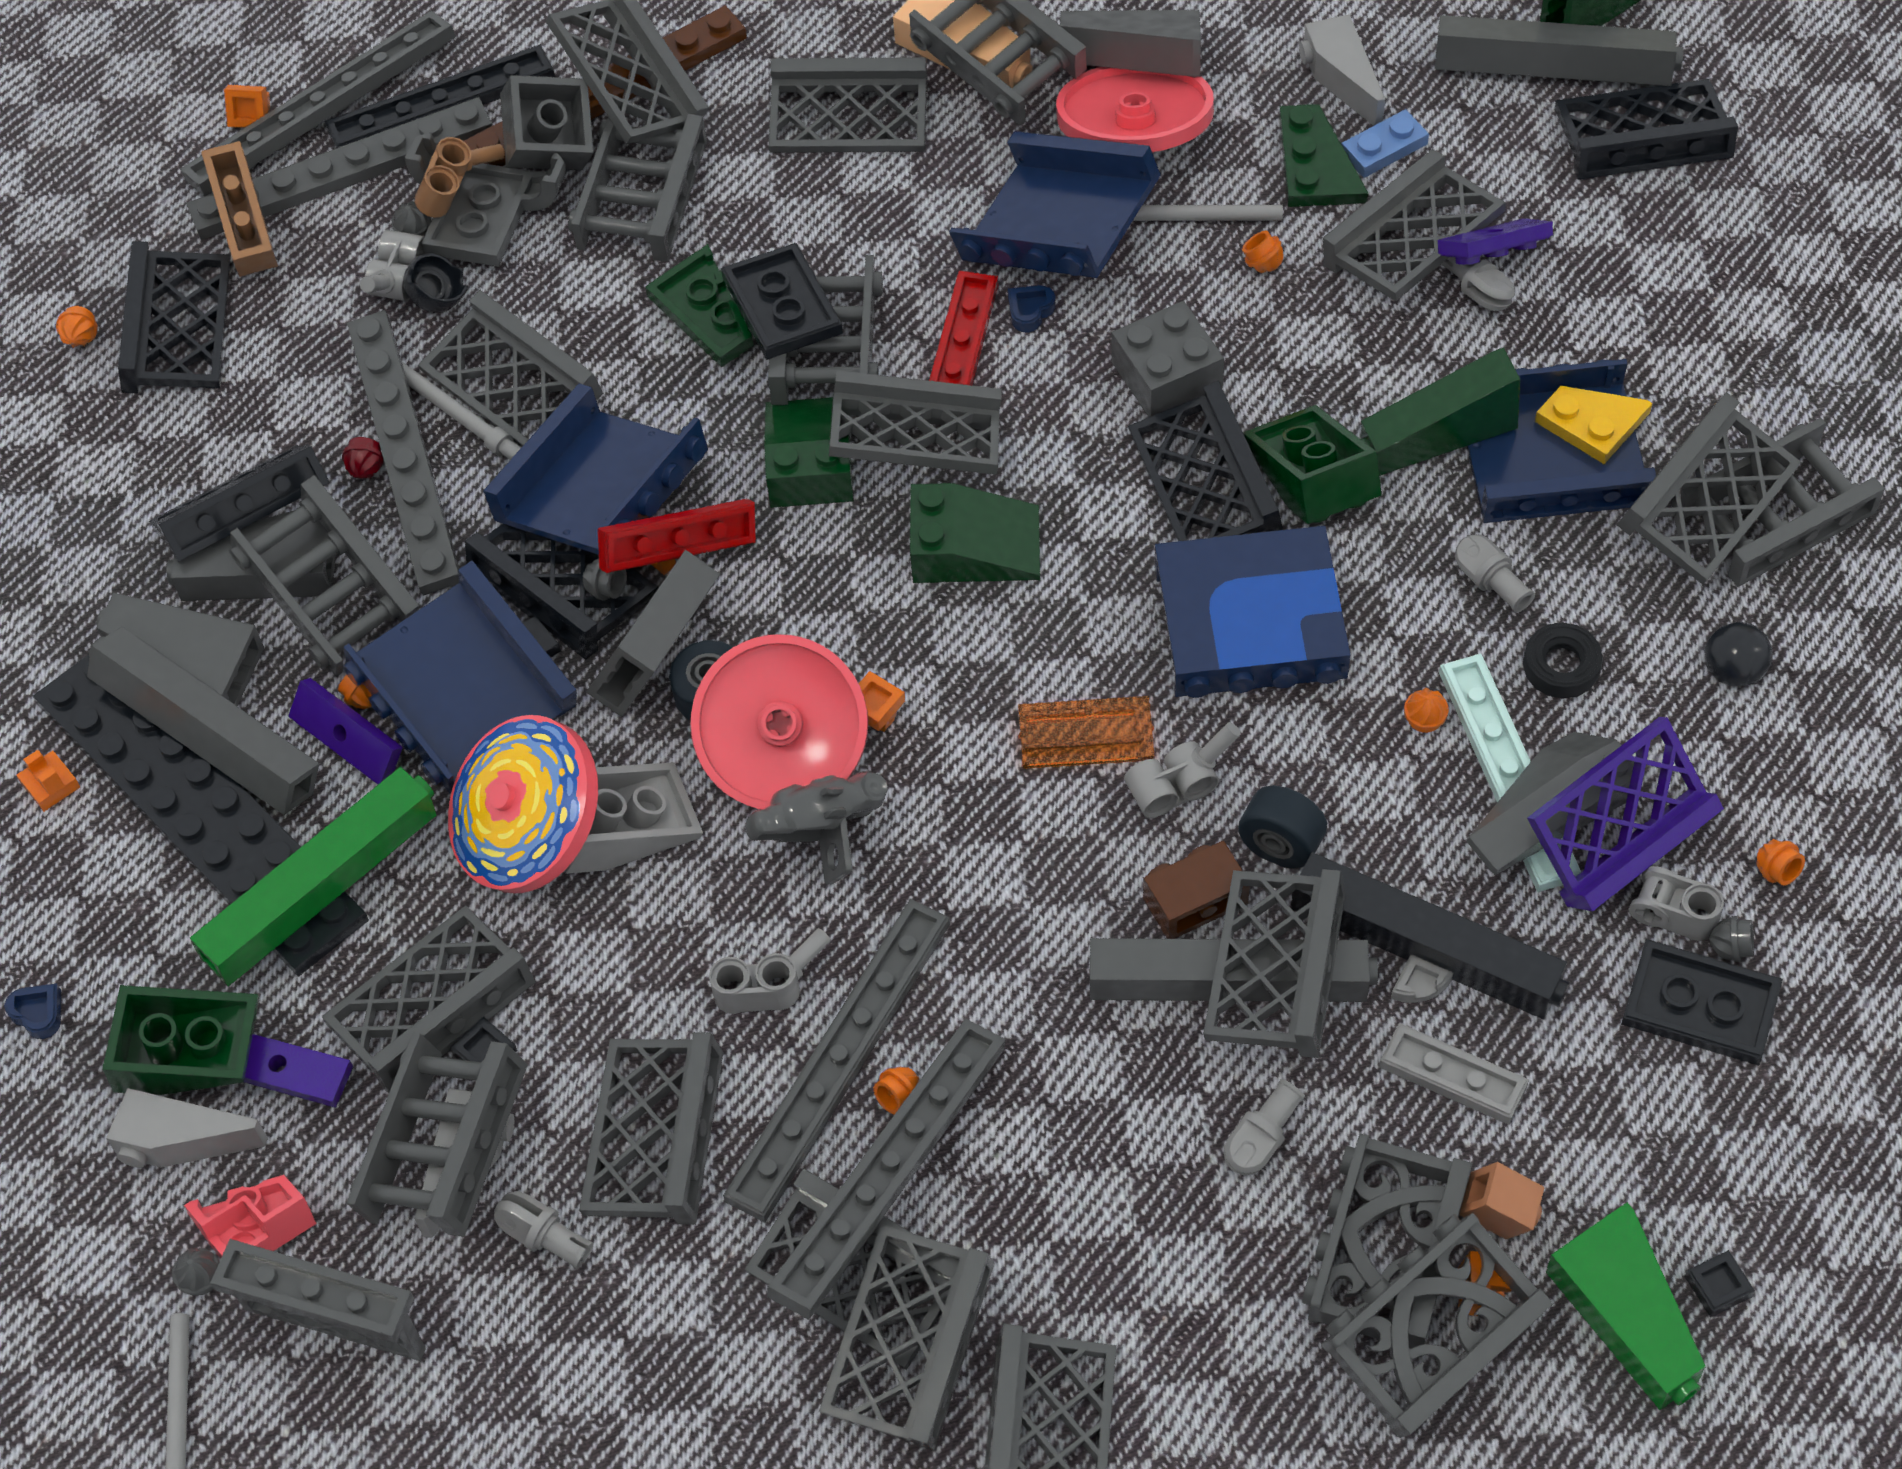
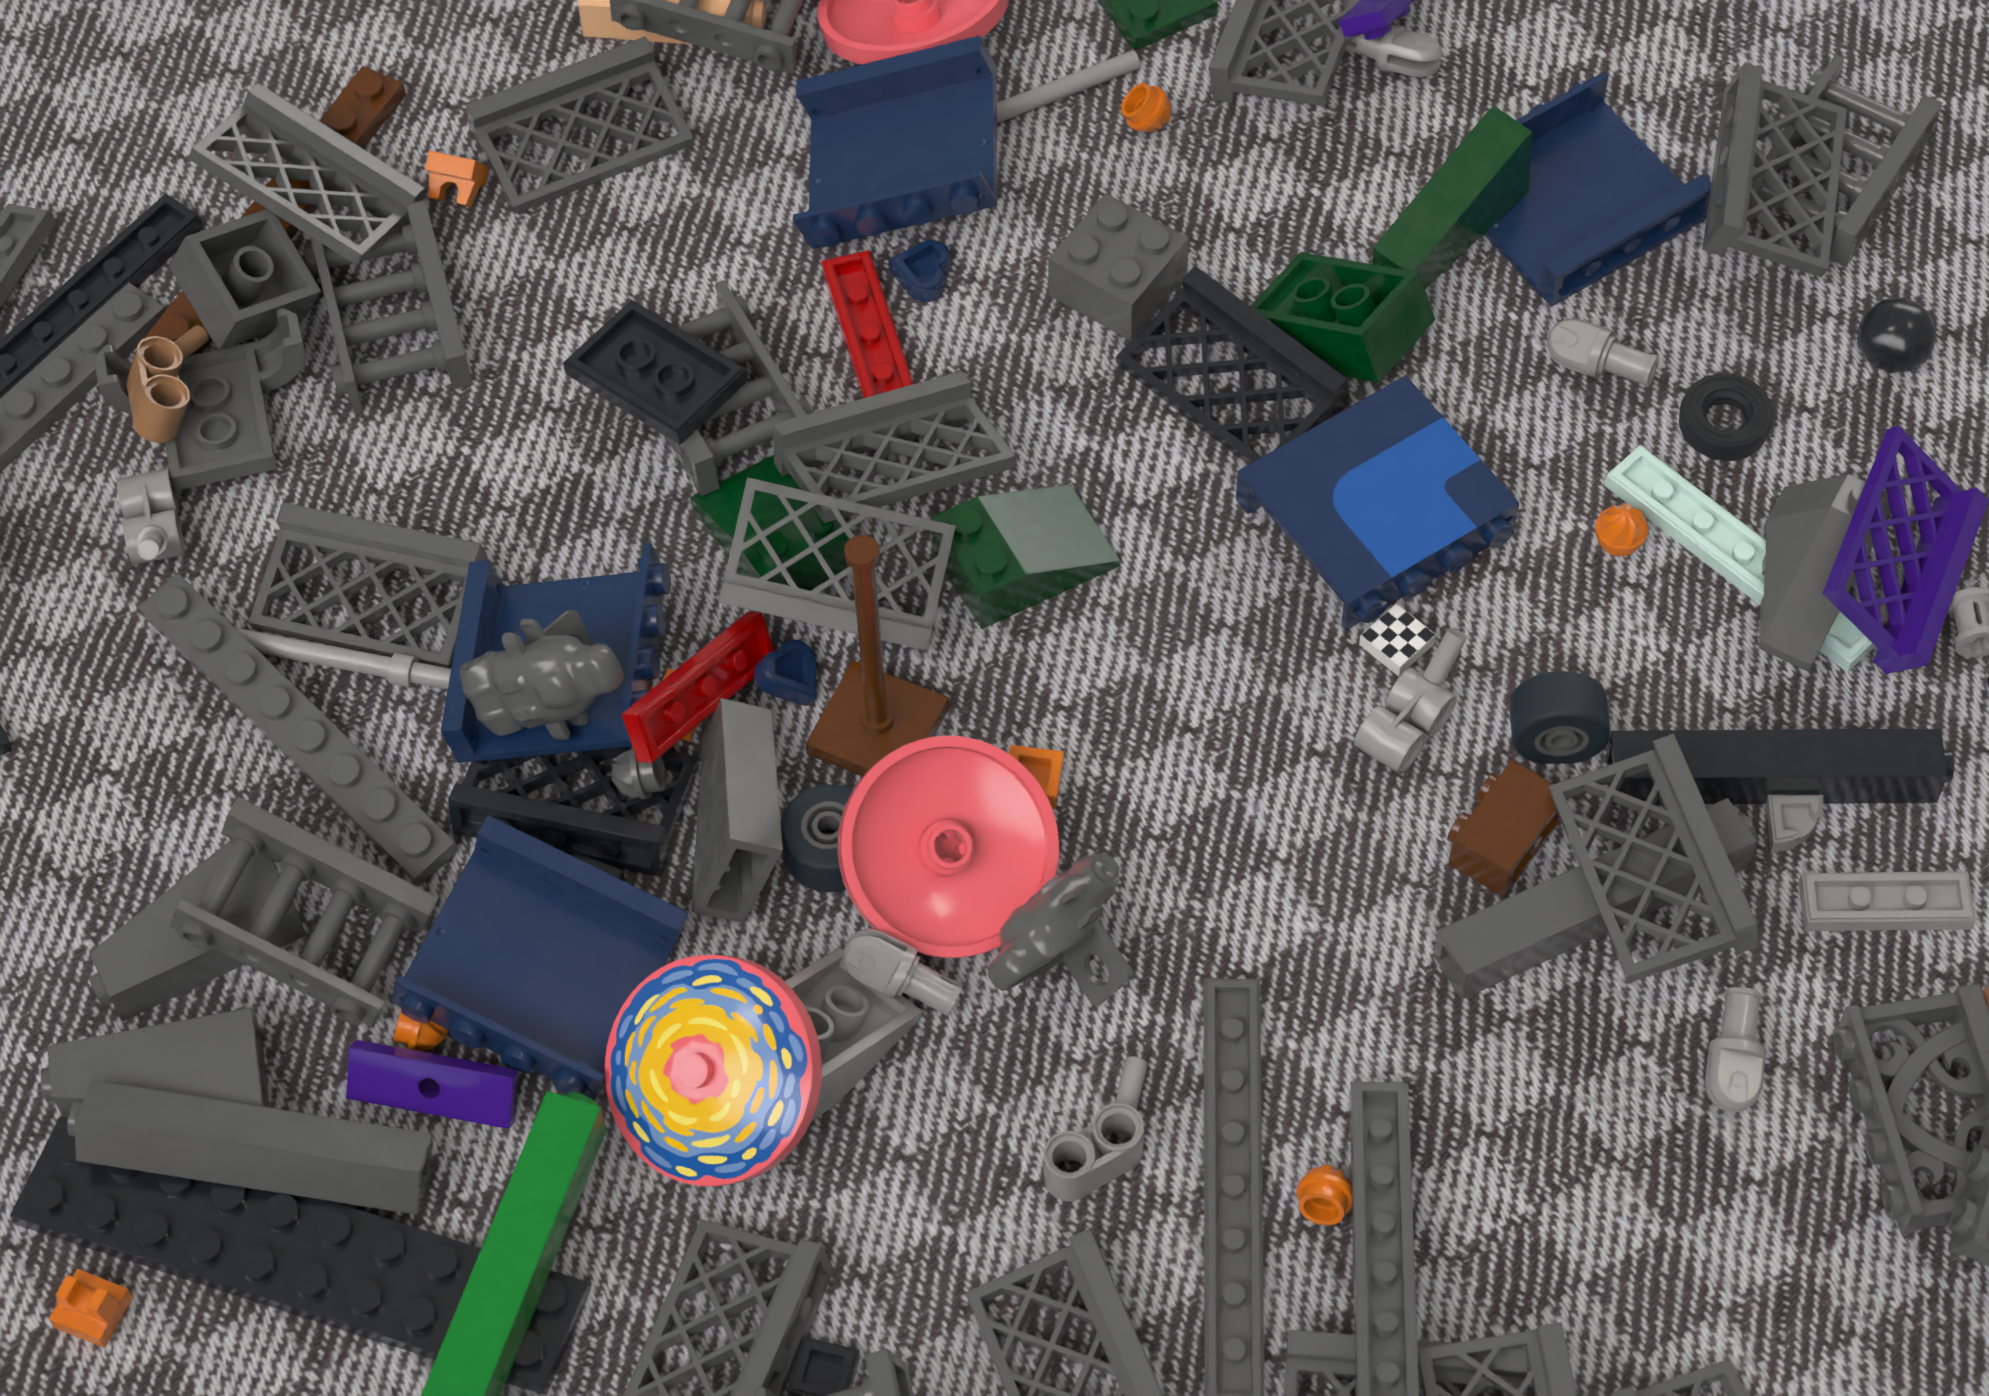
camera: 30 degrees left, 0 degrees up
black fence [149,443,330,562] -> none
dark red plate [342,437,384,480] -> none
dark grey plate [391,201,431,236] -> none
black hair [404,253,468,313] -> none
dark green wing [645,244,753,367] -> none
clear orange piece [1018,696,1155,769] -> none
yellow wing [1535,386,1652,464] -> none
none -> orange tile [425,150,490,207]
none -> dark grey piece [460,610,625,740]
none -> dark grey fence [718,477,956,651]
none -> dark blue tile [754,639,816,706]
none -> reddish brown tile [805,535,949,777]
none -> light grey arm [843,928,963,1016]
none -> white tile [1359,603,1436,676]

